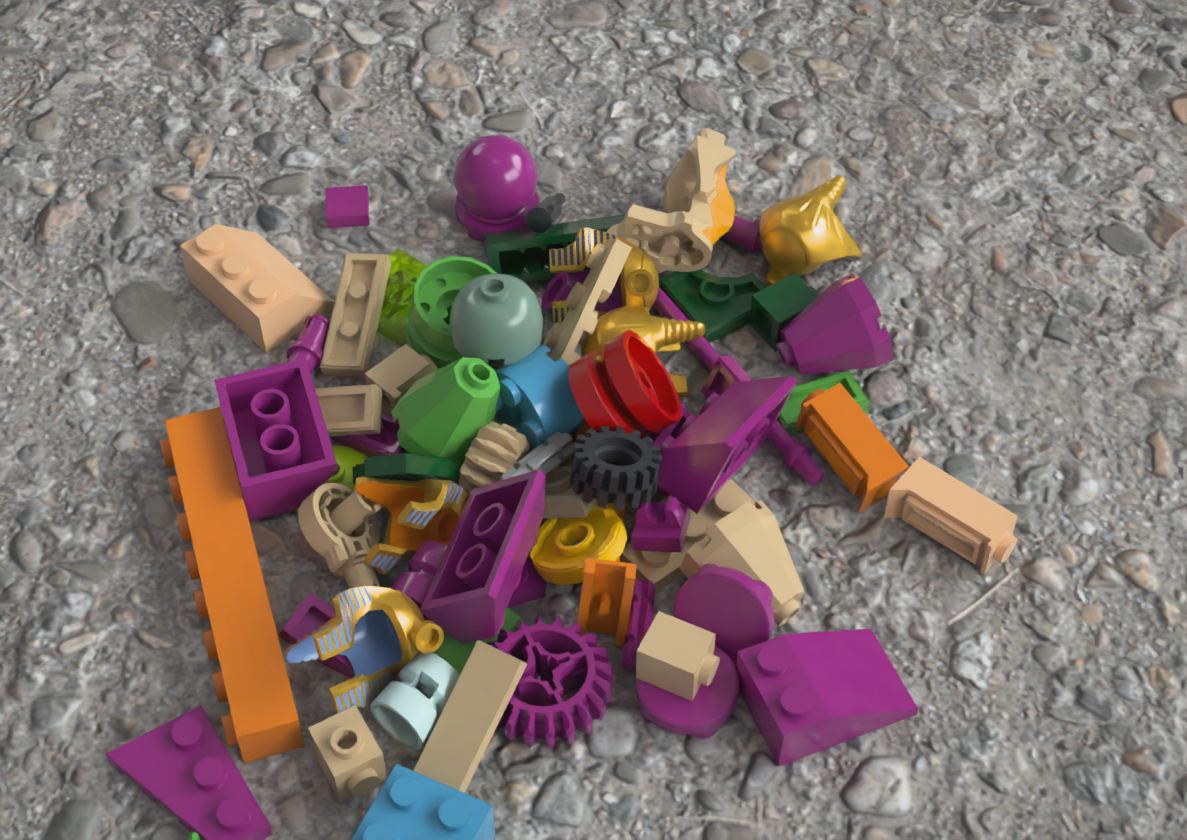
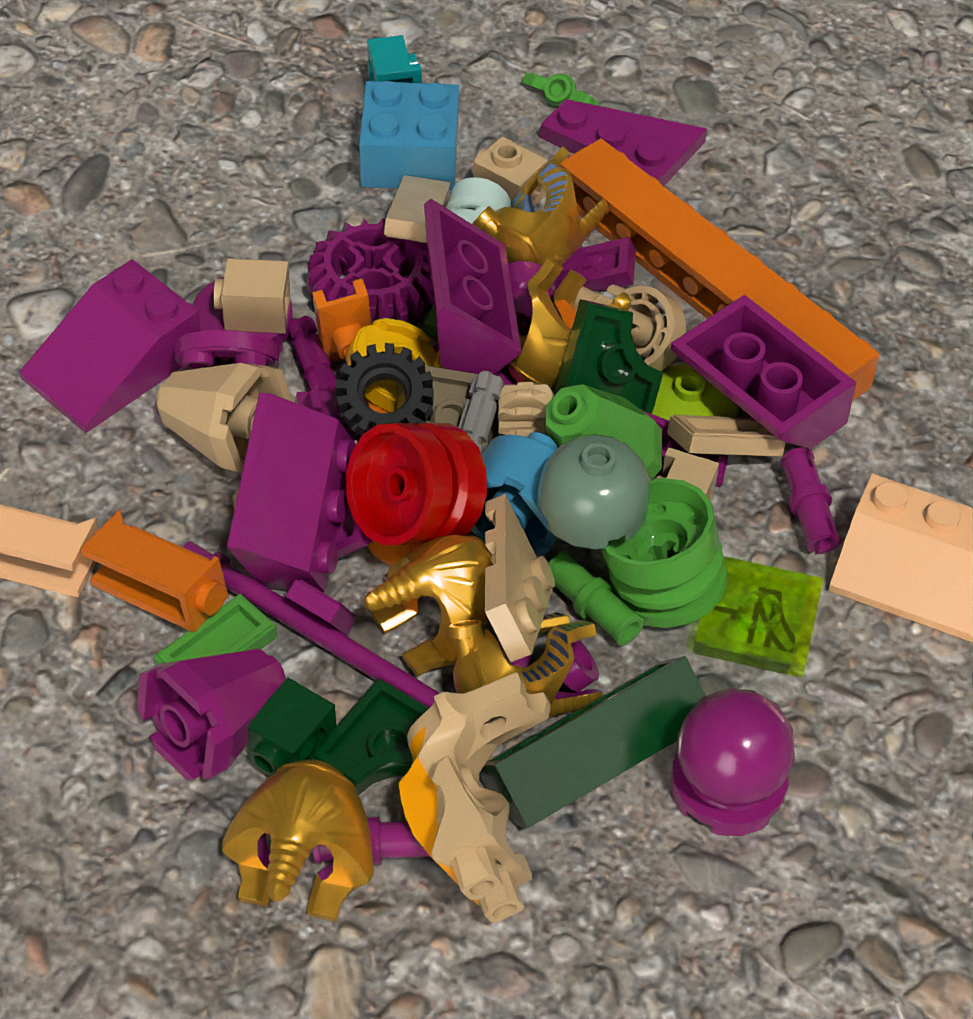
camera: 155 degrees right, 0 degrees up
tan tile [320,253,391,377] -> none
magenta tile [326,185,370,228] -> none
black axle [526,193,565,233] -> none

